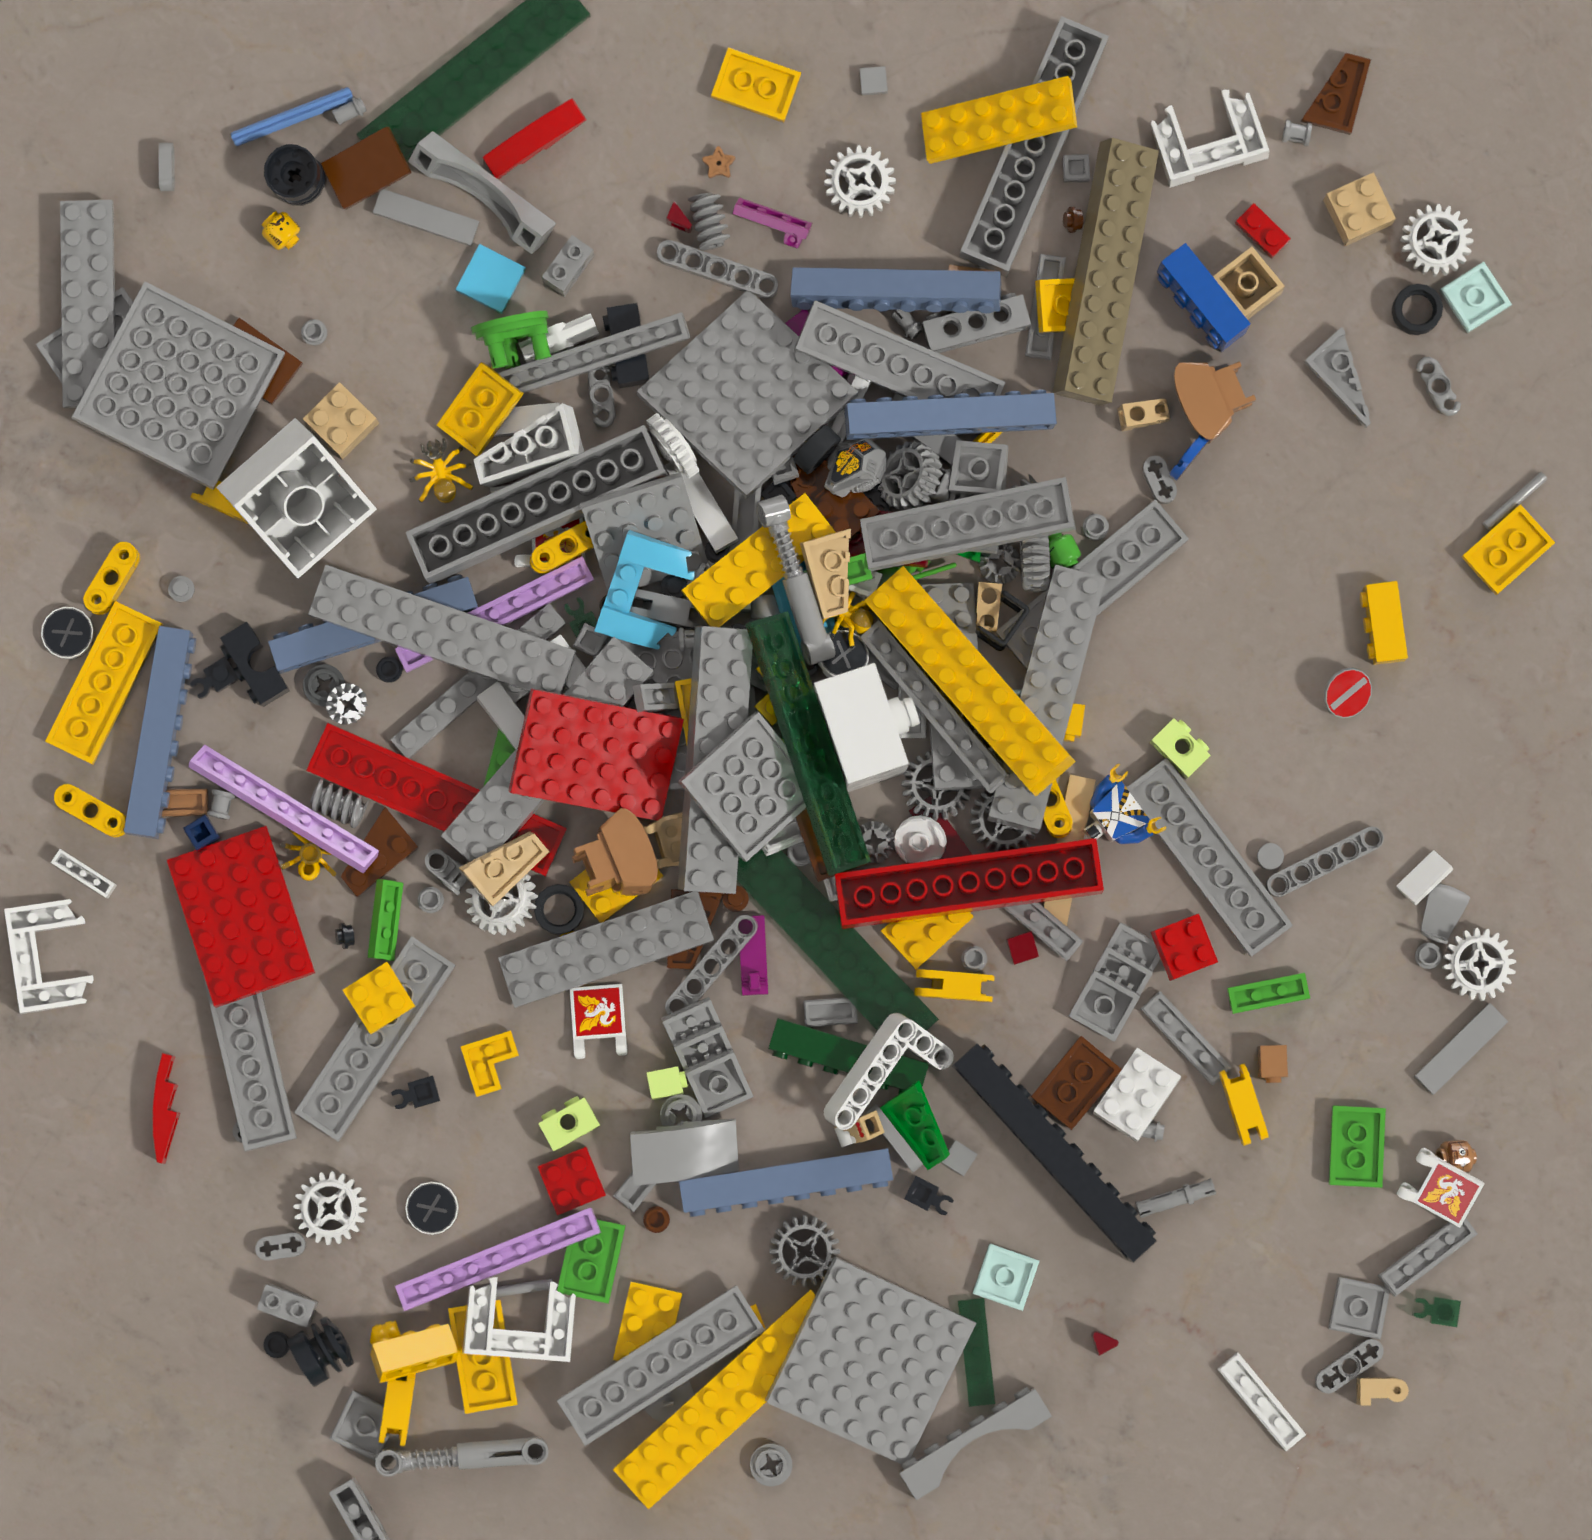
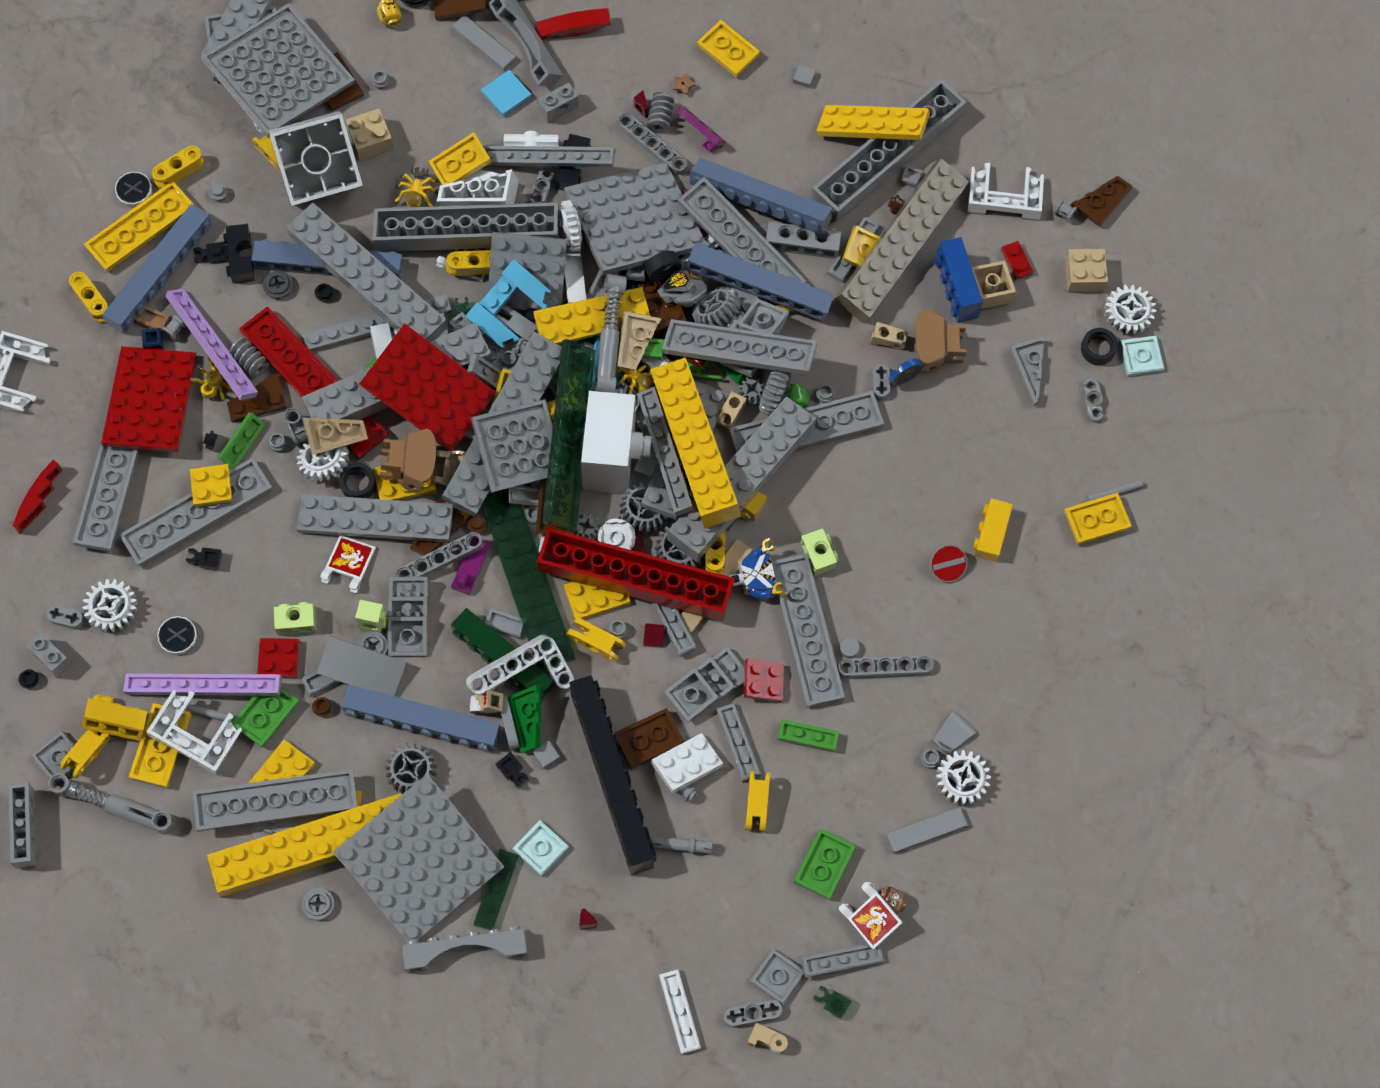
camera: 25 degrees right, 15 degrees down
white piece [51,849,117,899] -> none
black wheel [287,1316,354,1387] -> none
light grey gear [326,683,368,725] -> none
lavender plate [395,556,594,673] -> none
yellow plate [461,1030,519,1097] -> none
bright green piece [471,311,552,370] -> none
white gear [824,145,896,218] -> none
light grey pin [891,310,923,339] -> none
black piece [975,591,1030,651] -> none
medium nougat brick [1257,1045,1288,1083] -> none
white tile [1396,850,1453,905] -> none

